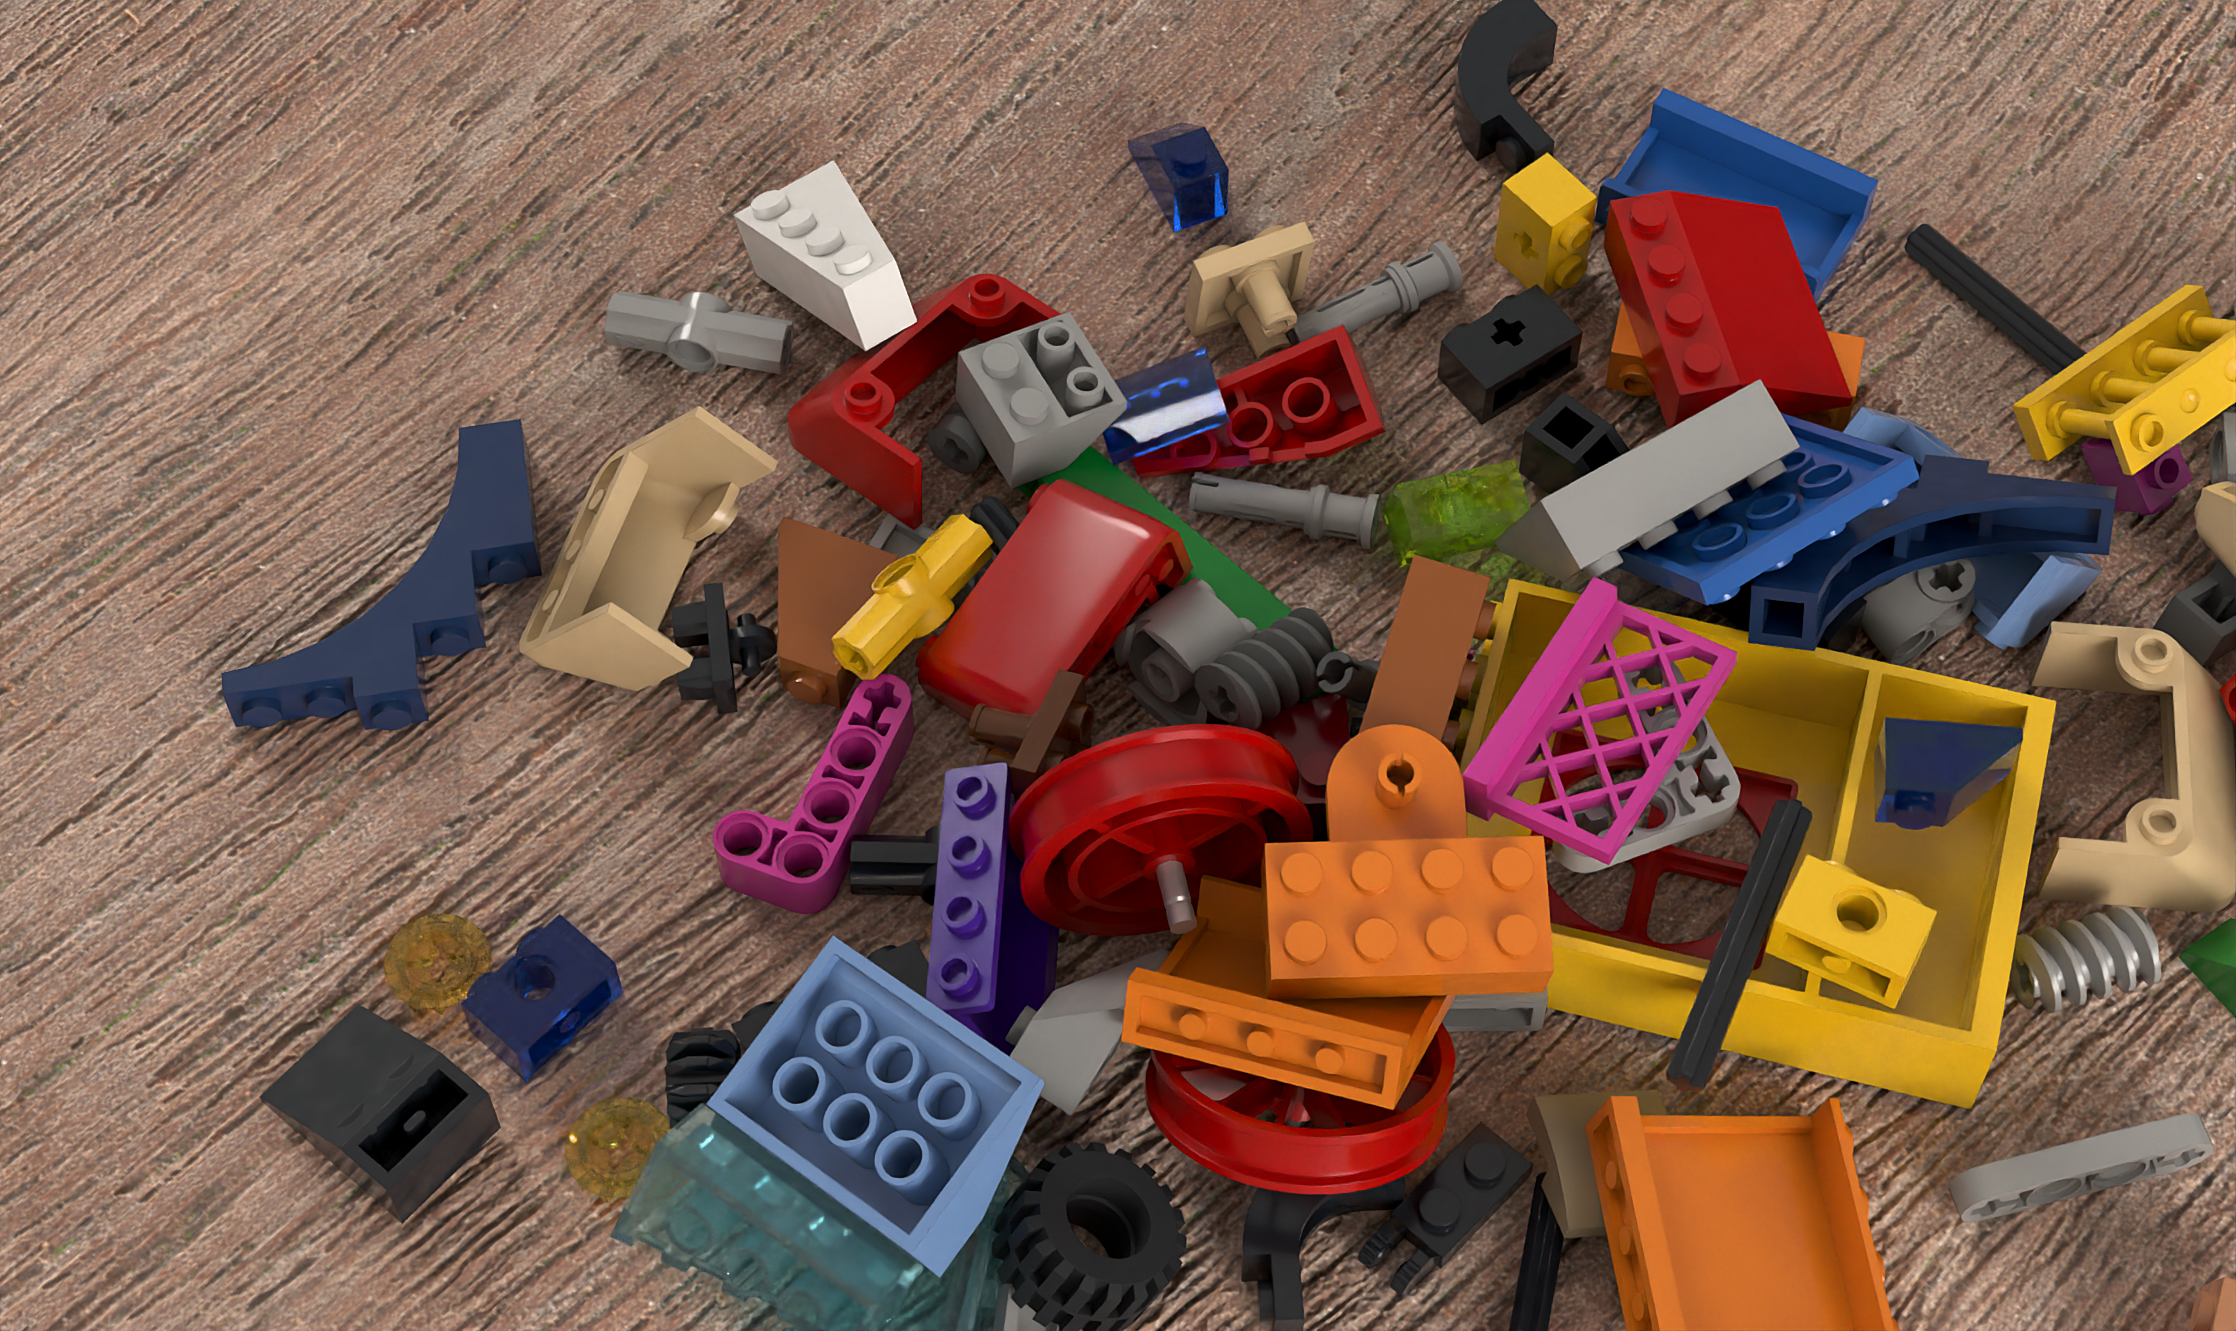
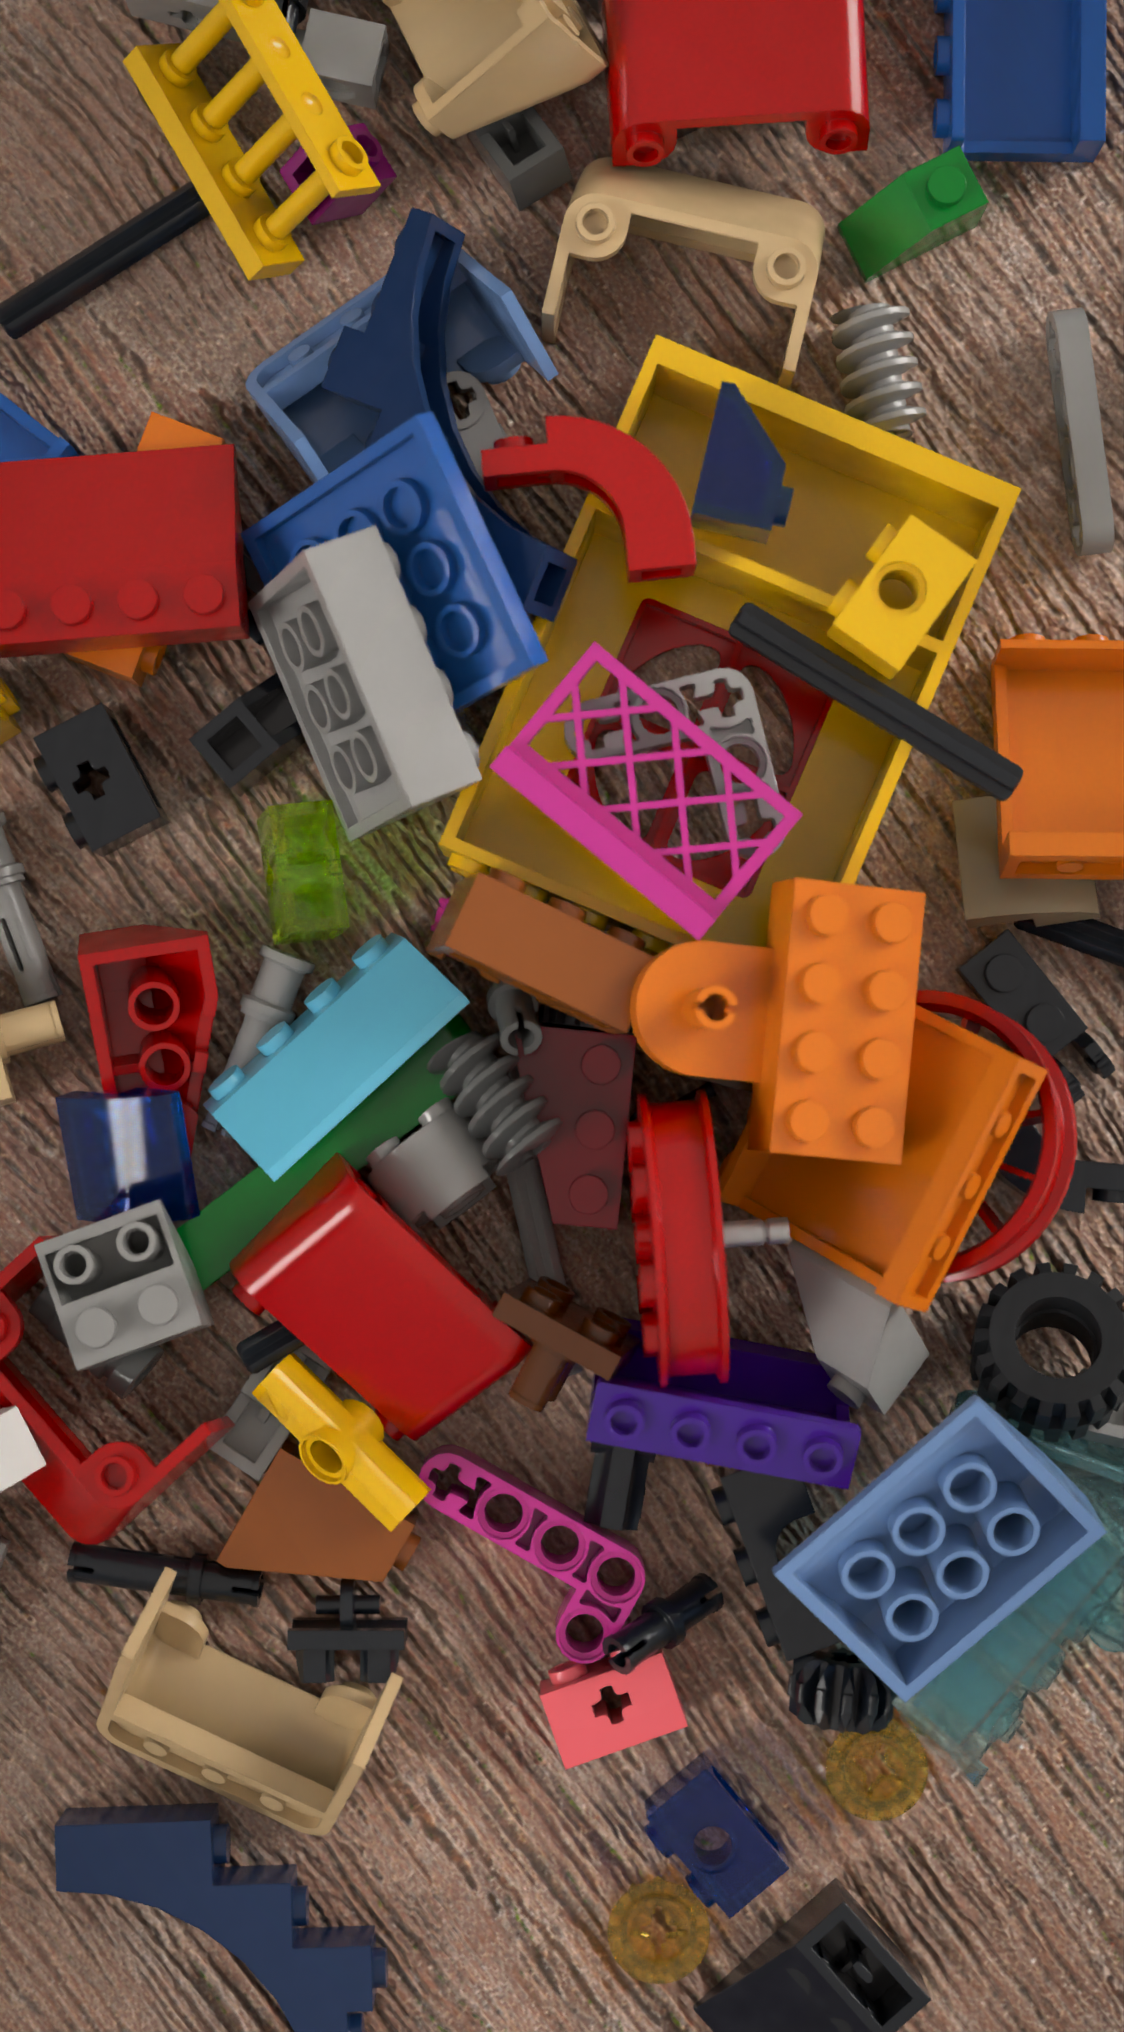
camera: 85 degrees left, 30 degrees up
none -> black pin [67,1541,265,1608]
none -> medium azure slope [203,932,470,1182]
none -> red arch [480,415,697,583]
none -> coral brick [540,1648,688,1770]
none -> black pin [602,1573,724,1675]

